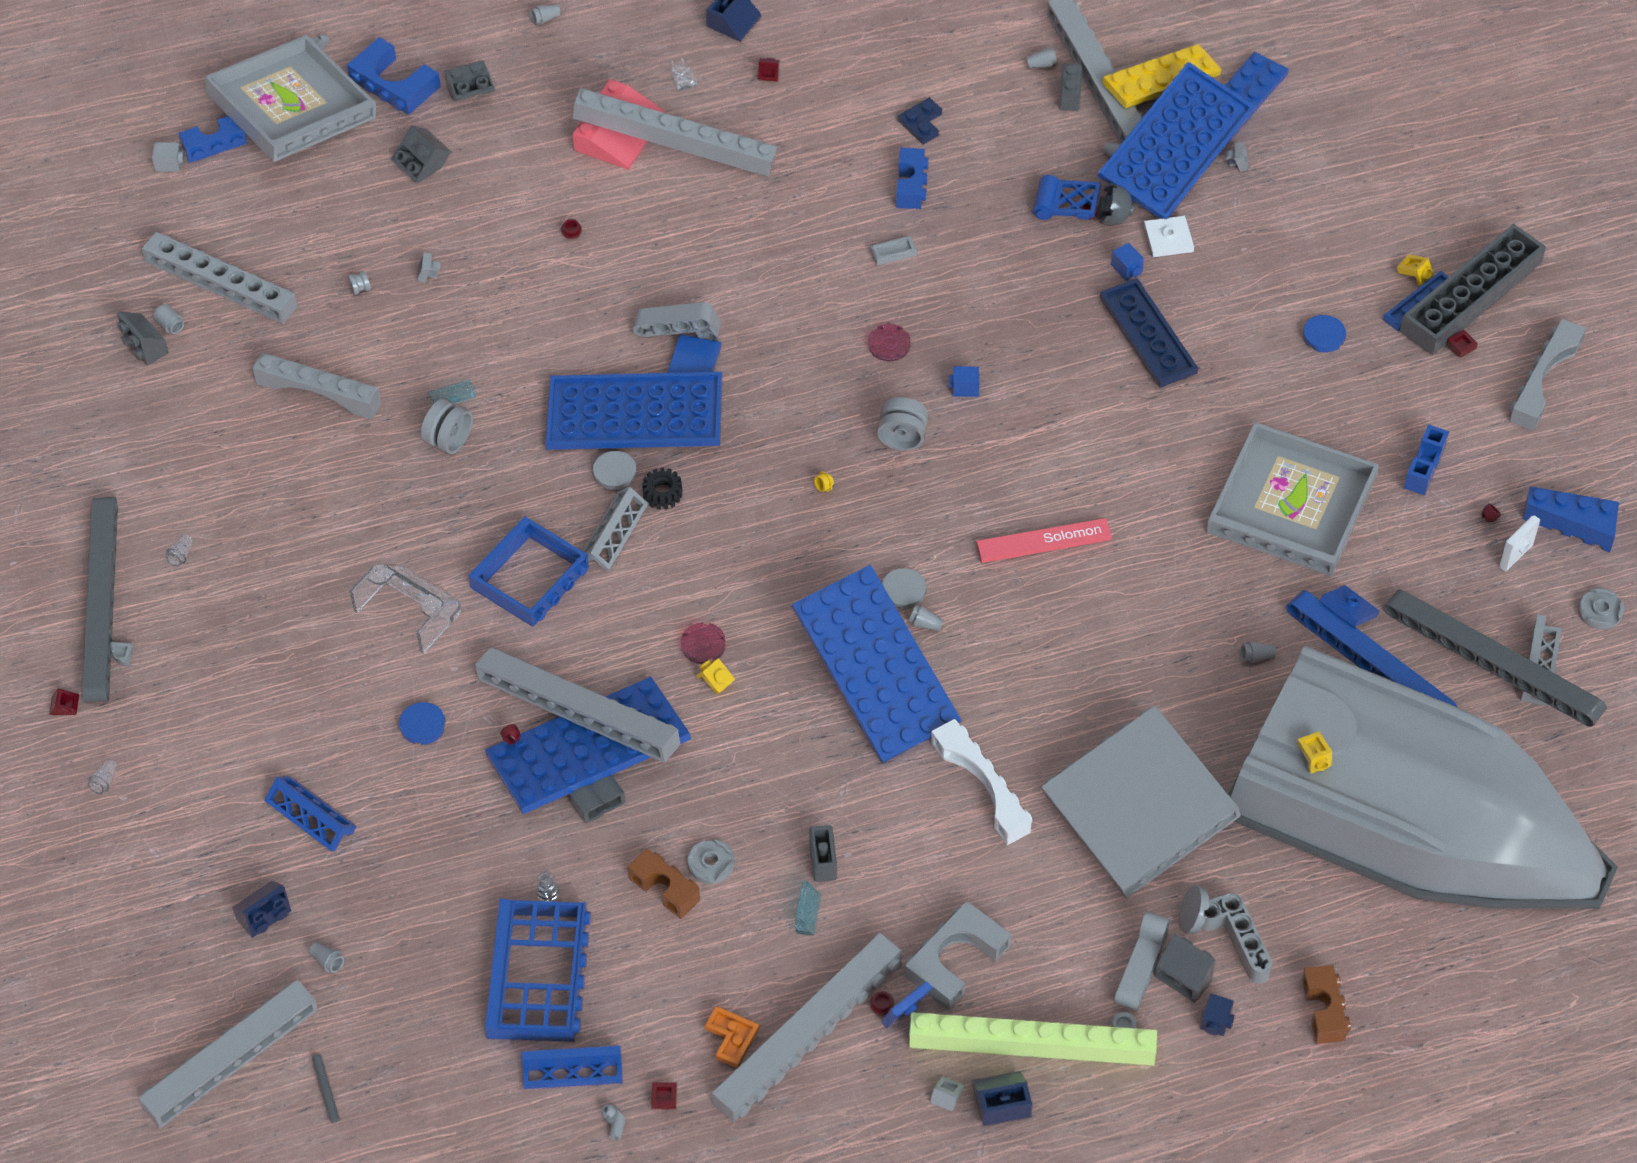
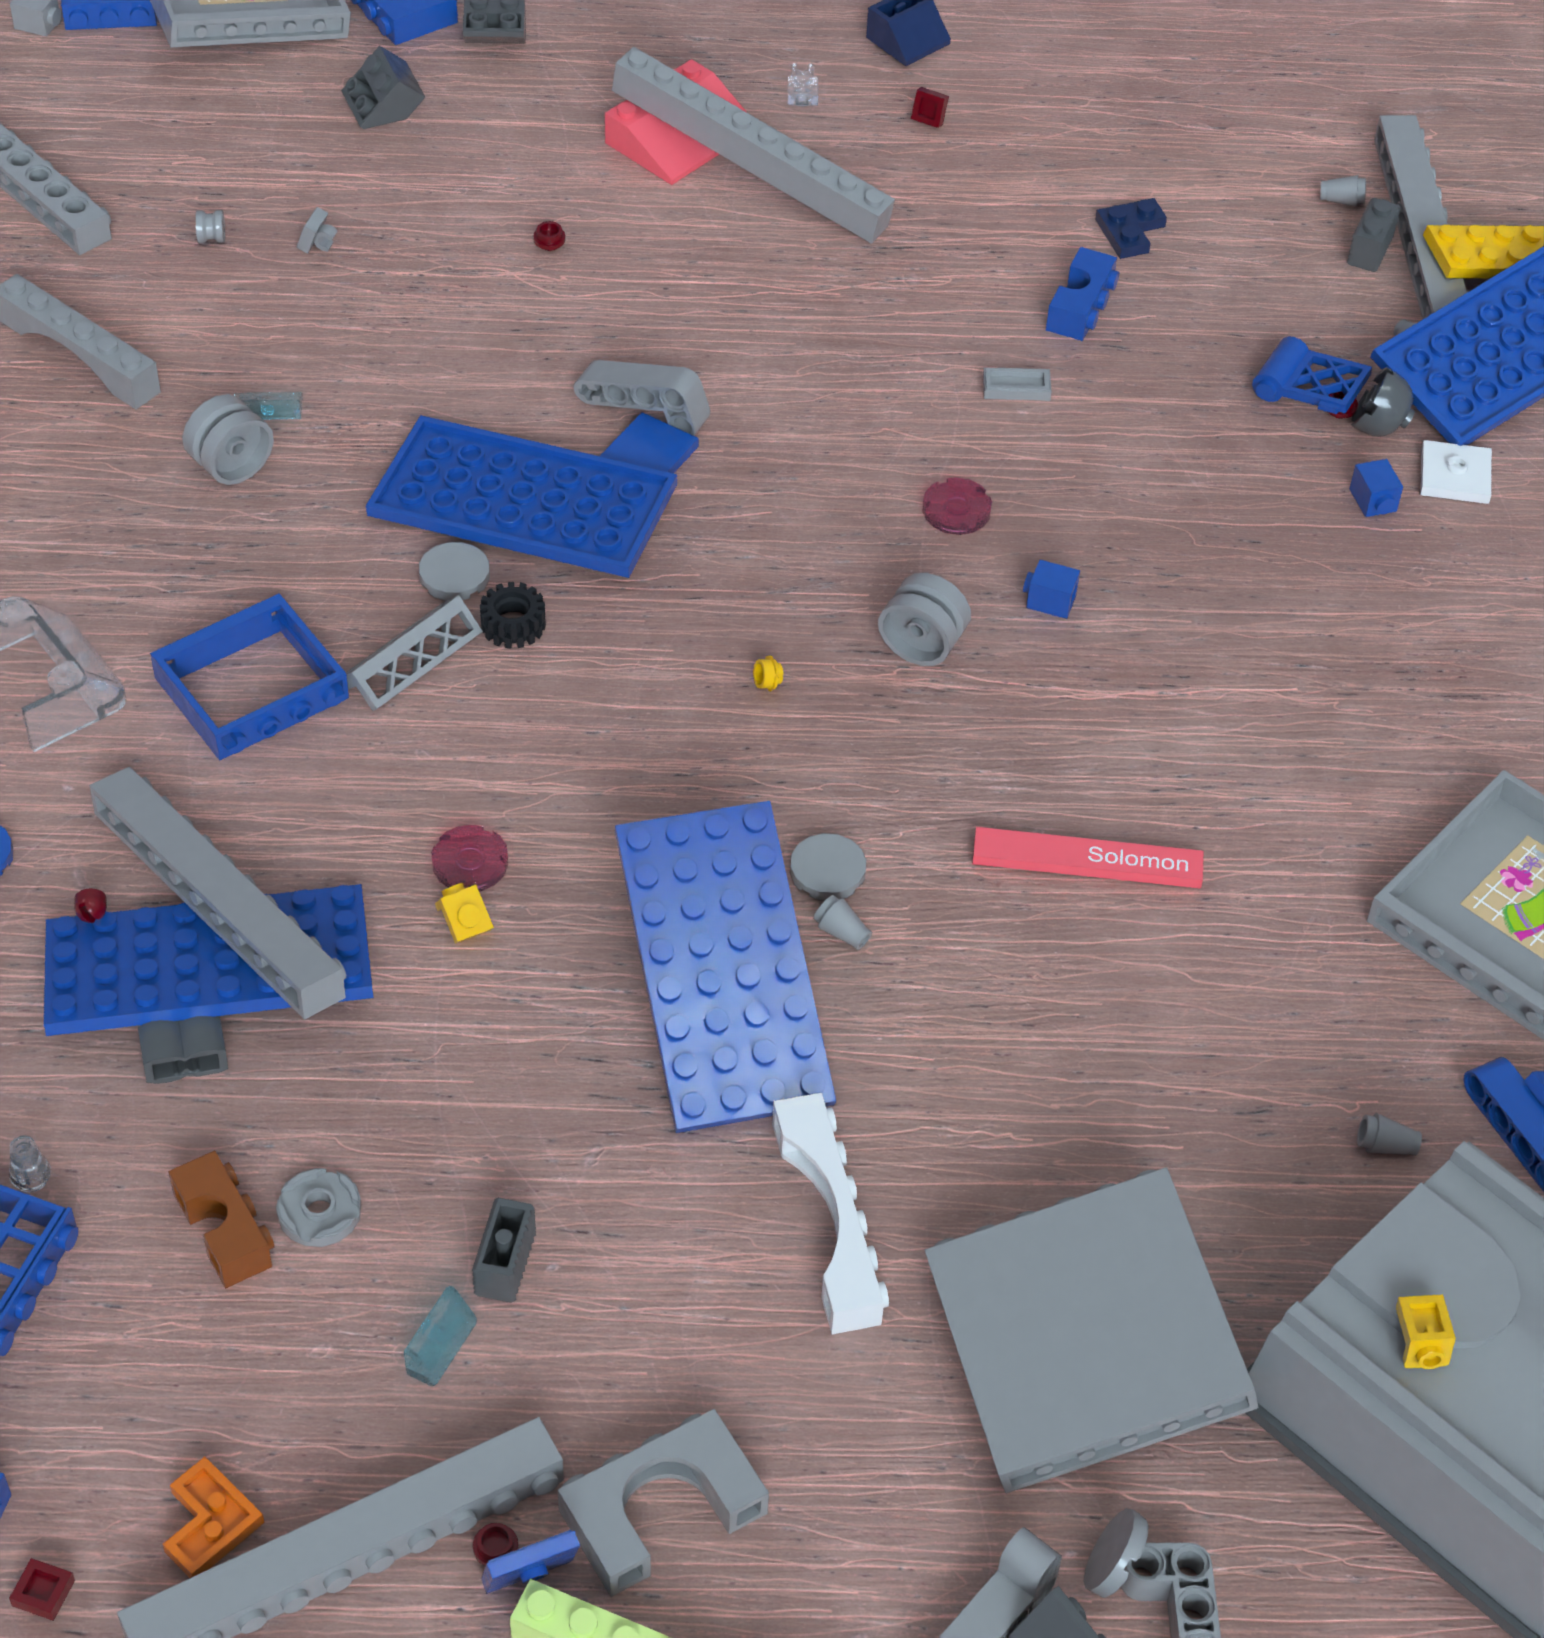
camera: 15 degrees right, 5 degrees down
dark blue plate [1100,278,1198,388] -> none

